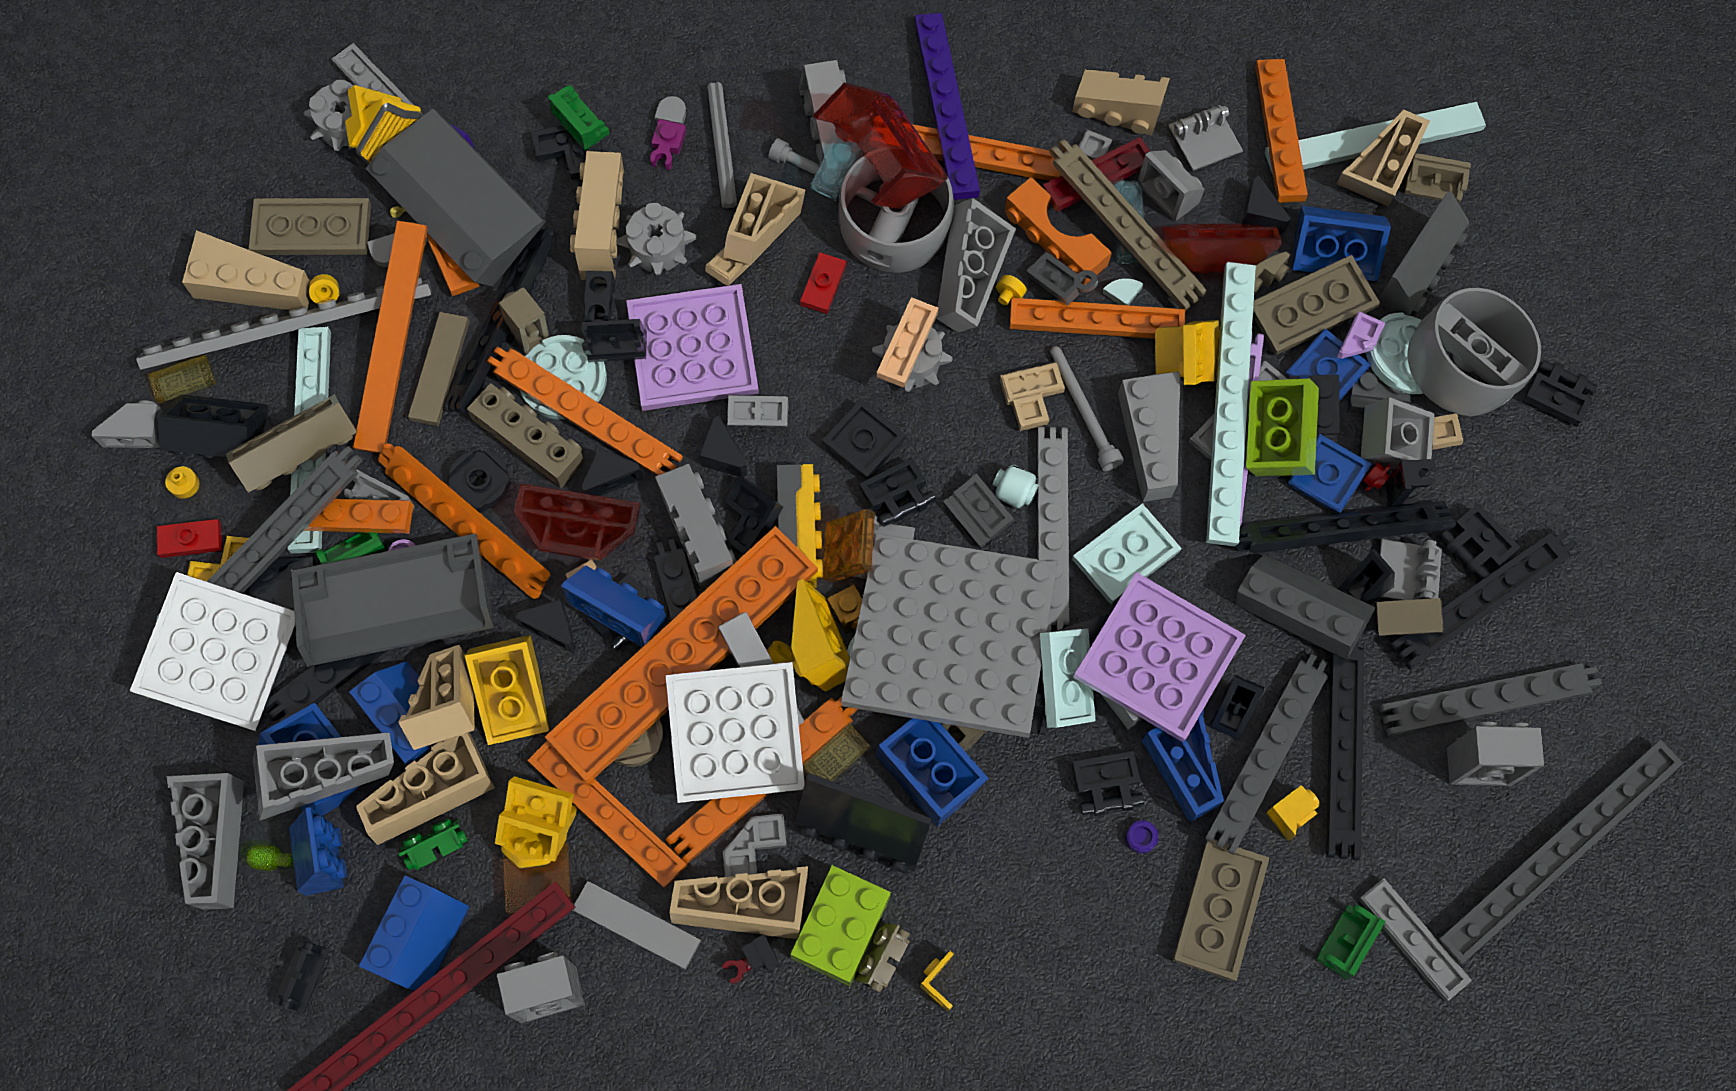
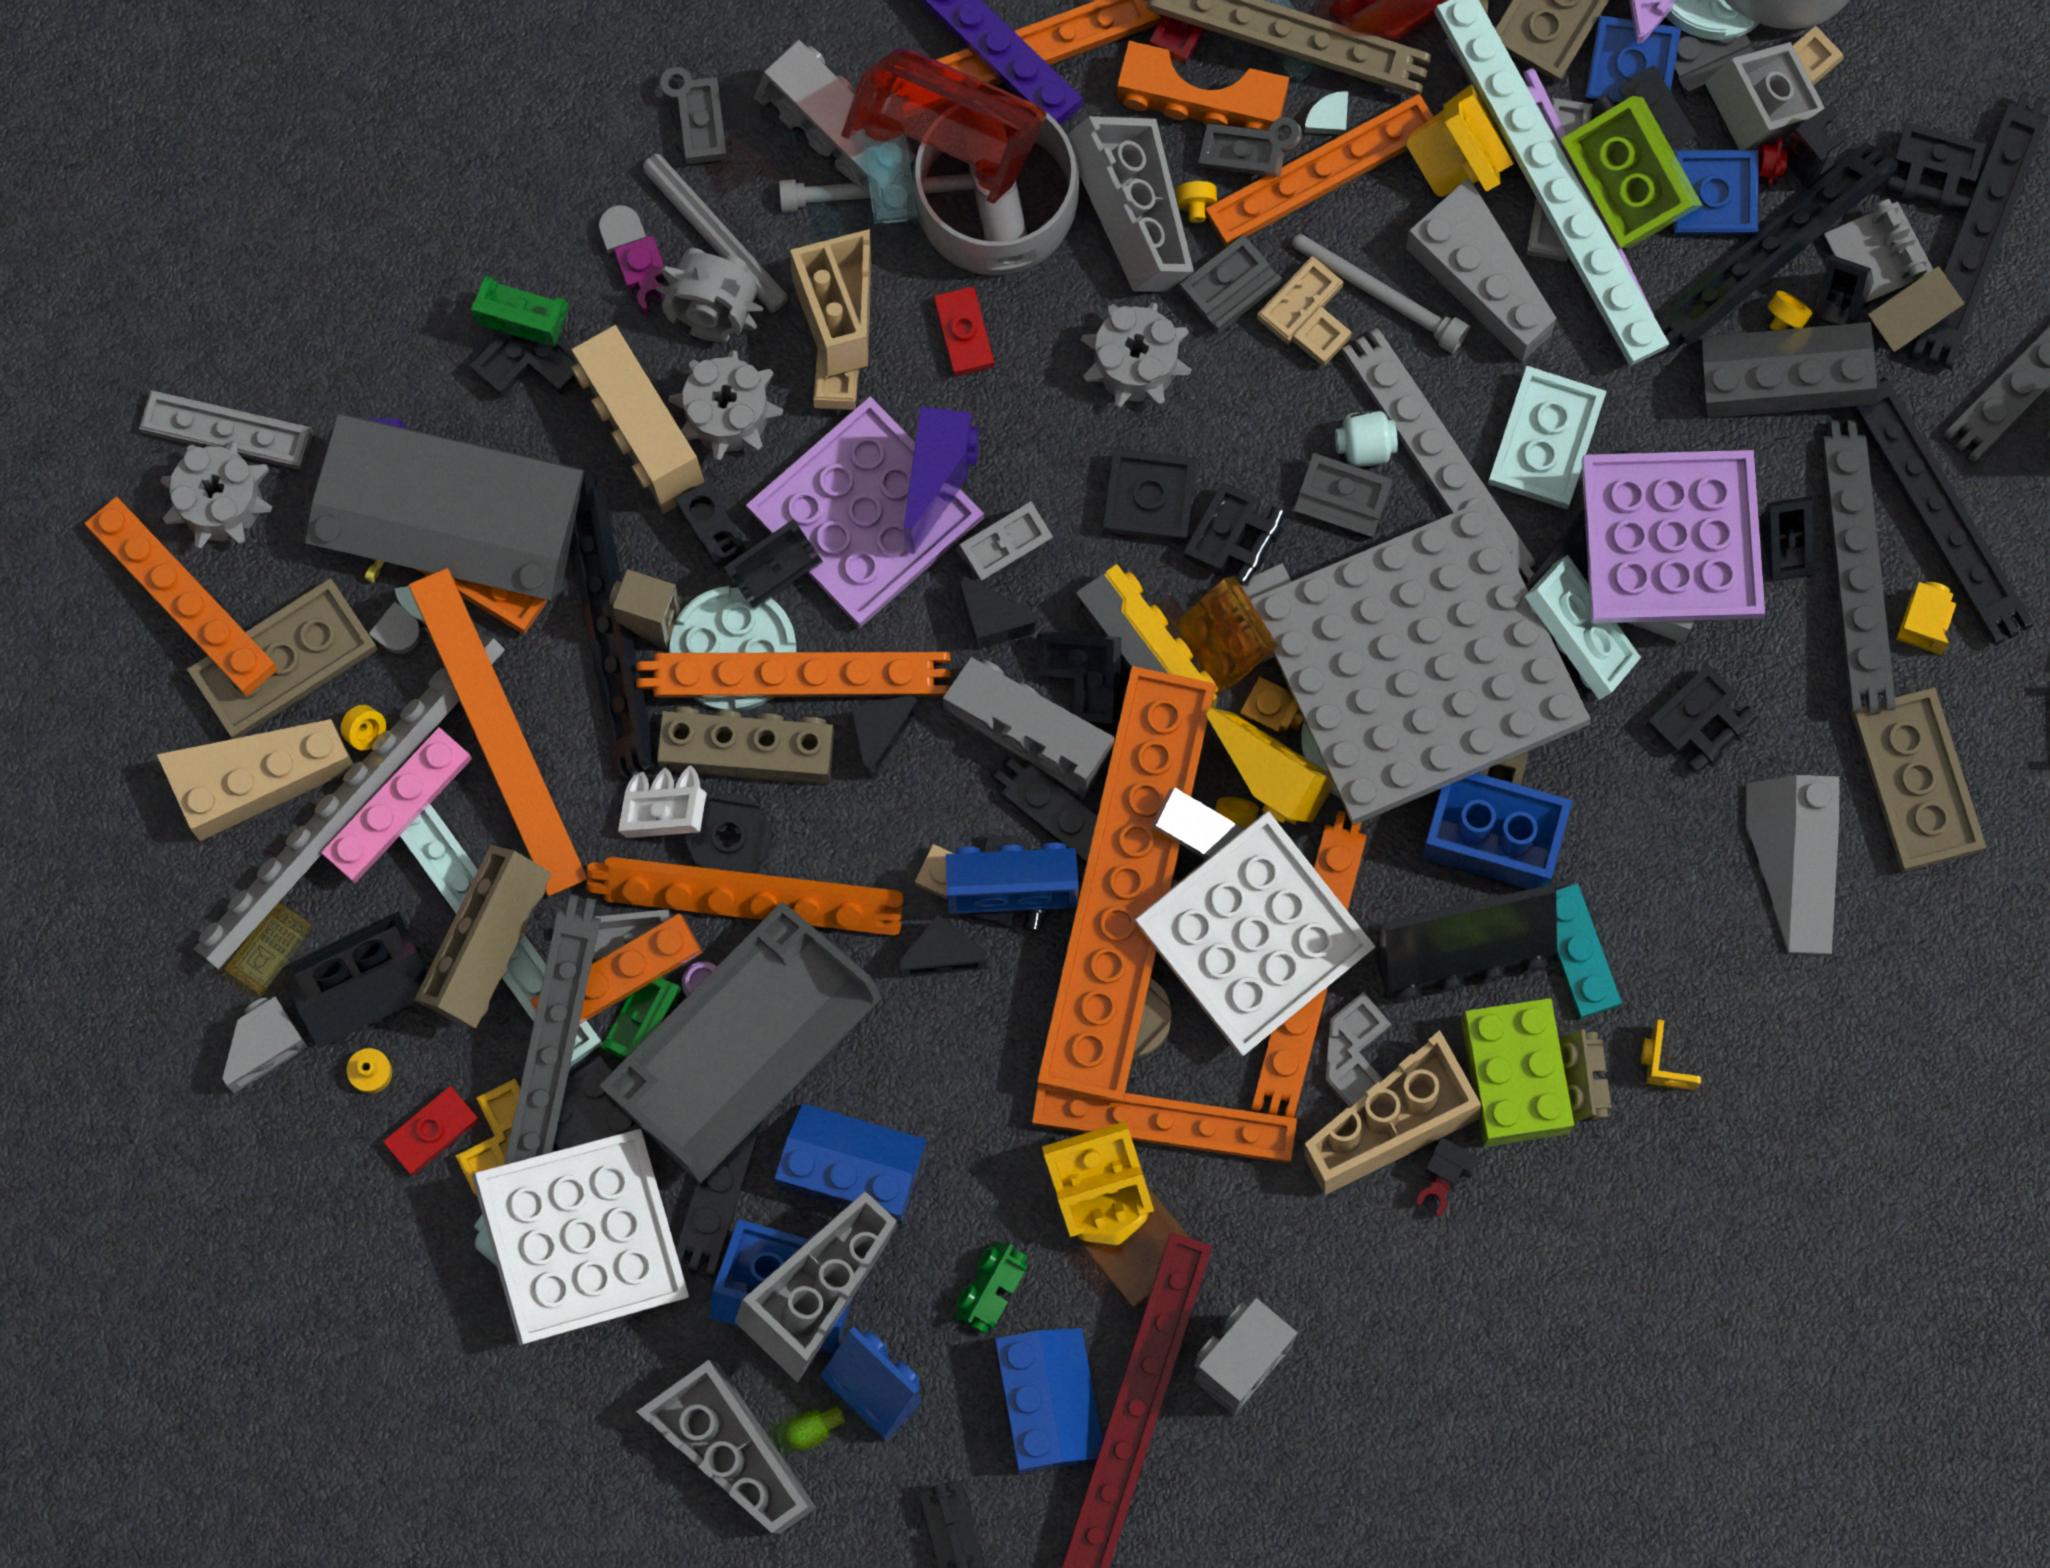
camera: 30 degrees left, 5 degrees up
yellow piece [345,85,422,165] -> none
tan wedge [356,732,495,845] -> none
tan wedge [398,645,474,750] -> none
dark tan tile [408,312,470,427] -> none
yellow slope [465,635,550,745] -> none
clear red wedge [514,483,641,561] -> none
light grey tile [573,881,701,970] -> none
clear yellow tile [803,723,870,782] -> none
light nougat plate [877,297,939,388] -> none
dark purple tile [1125,820,1158,854] -> none
blue wedge [1142,710,1224,822] -> none
none -> orange plate [84,496,278,697]
none -> bright pink plate [321,728,472,884]
none -> white plate [618,766,707,838]
none -> light grey brick [656,248,763,342]
none -> dark grey hinge [660,67,727,164]
none -> dark purple slope [904,406,979,554]
none -> dark grey plate [1179,234,1282,334]
none -> teal plate [1556,883,1622,1020]
none -> light grey wedge [1745,775,1839,956]
none -> yellow tile [1768,291,1812,331]

